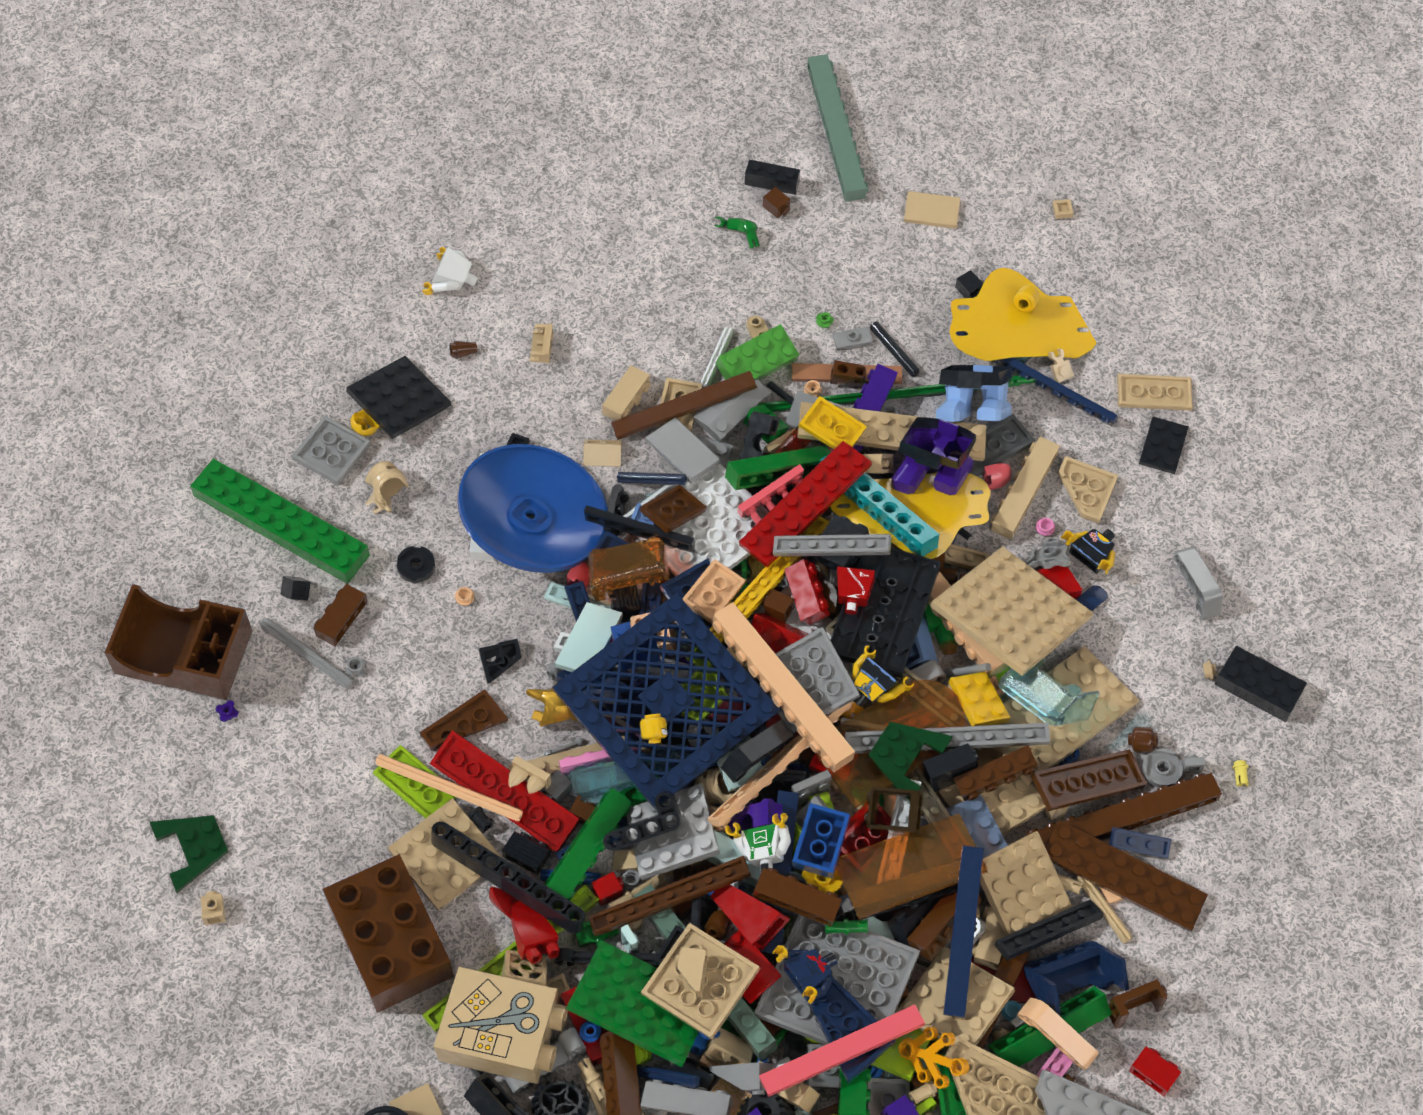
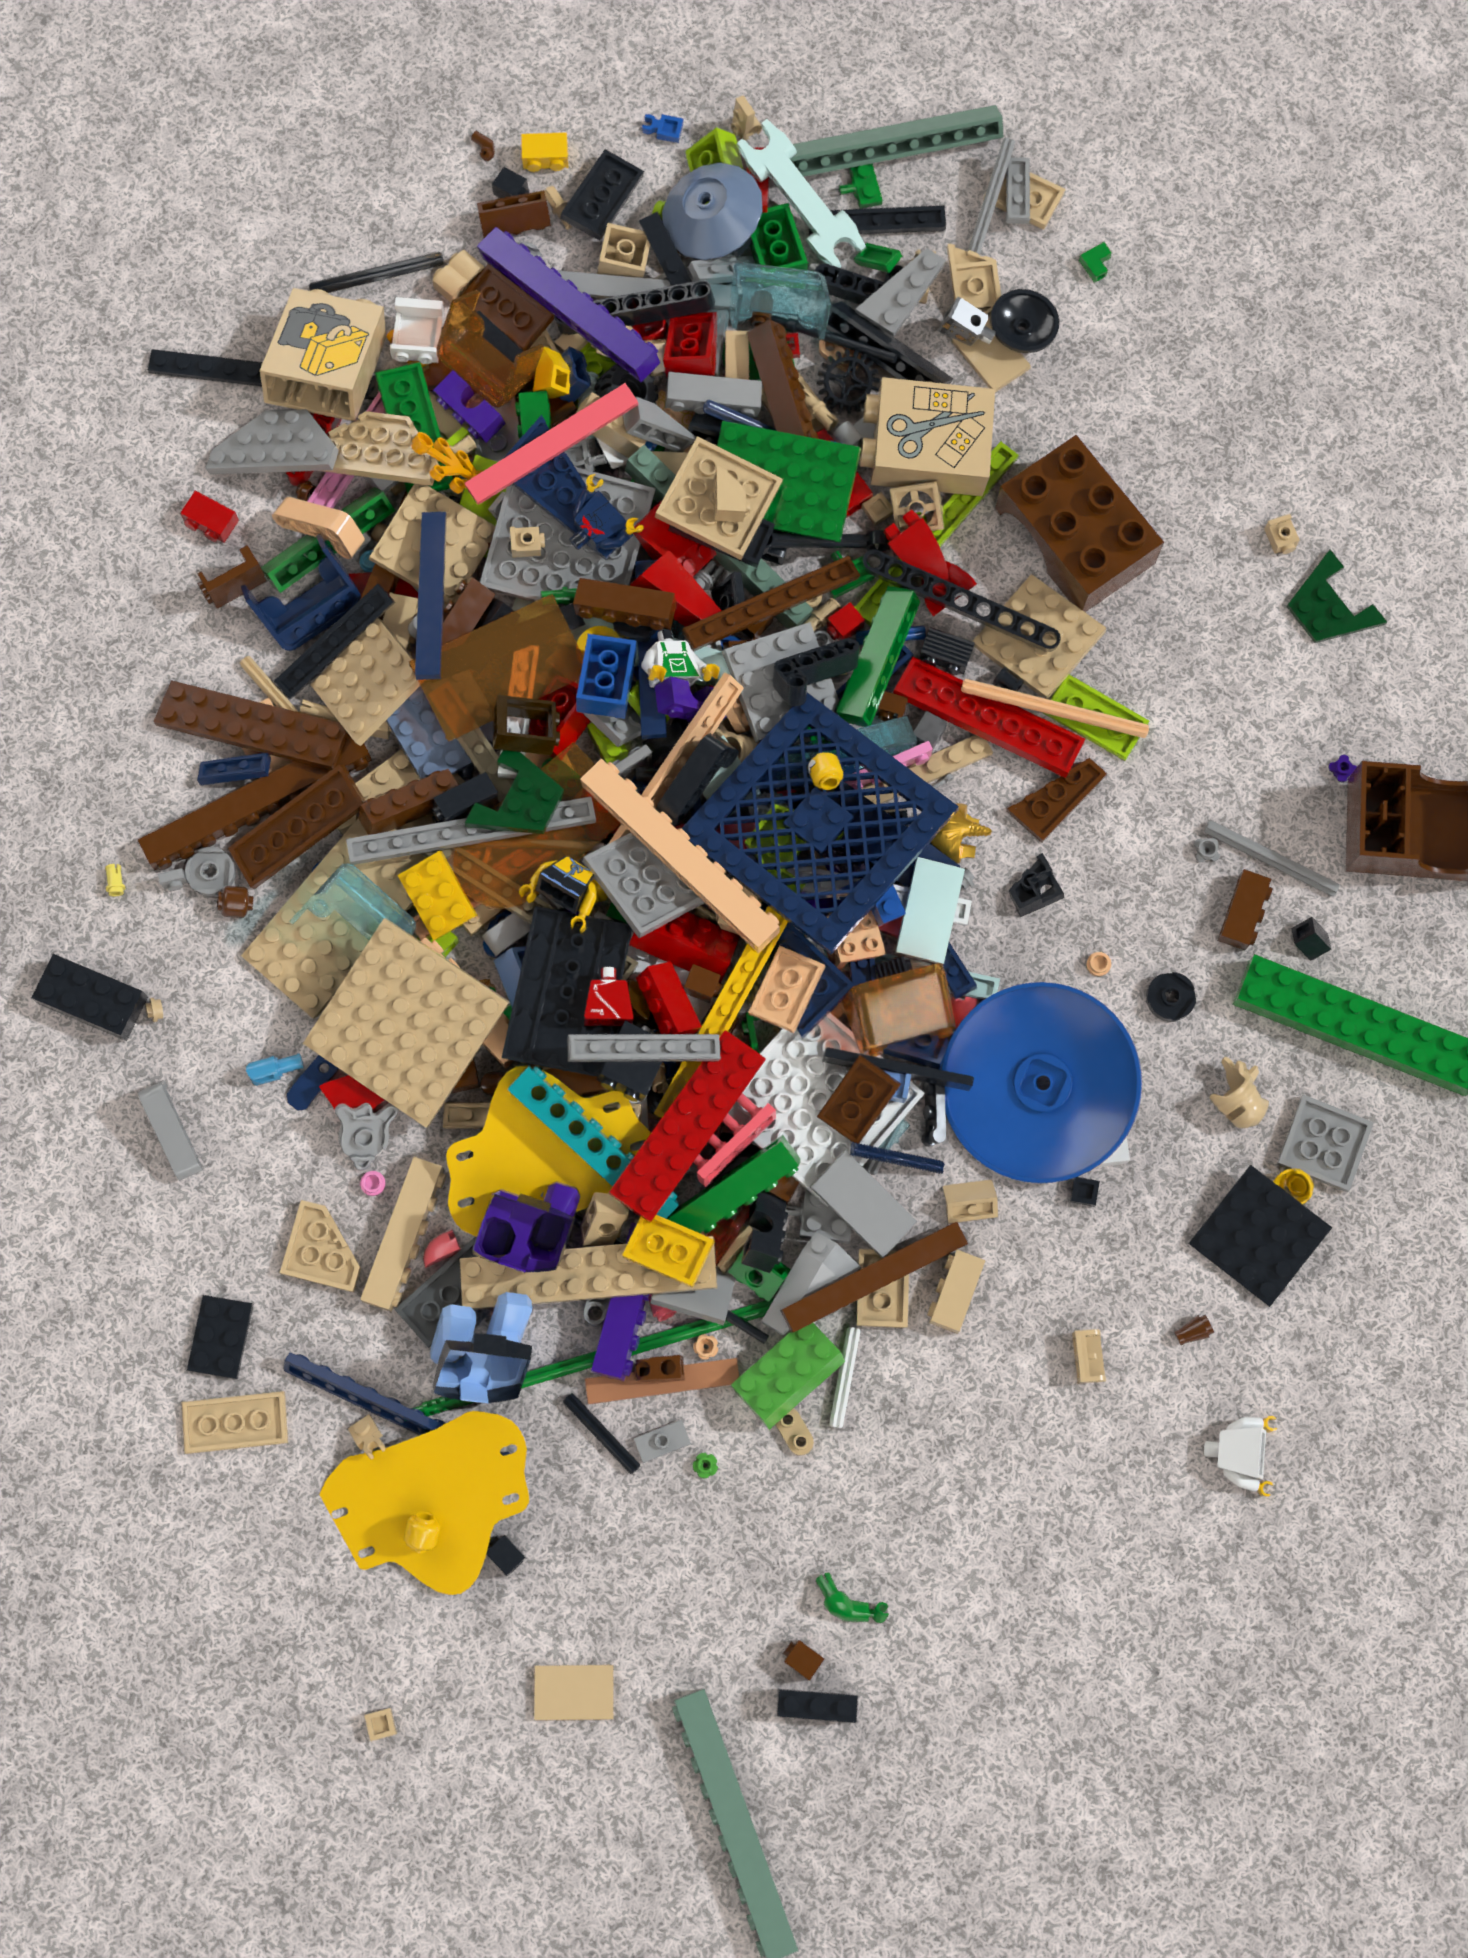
camera: 170 degrees right, 15 degrees up
tan tile [509,756,552,793] -> none
light aqua plate [621,924,640,953] -> none
reddish brown brick [704,910,730,940] -> none
light grey bar [944,663,991,678] -> none
torso [1060,529,1115,574] -> none
none -> dark azure arm [246,1053,304,1086]
none -> tan brick [510,527,545,558]

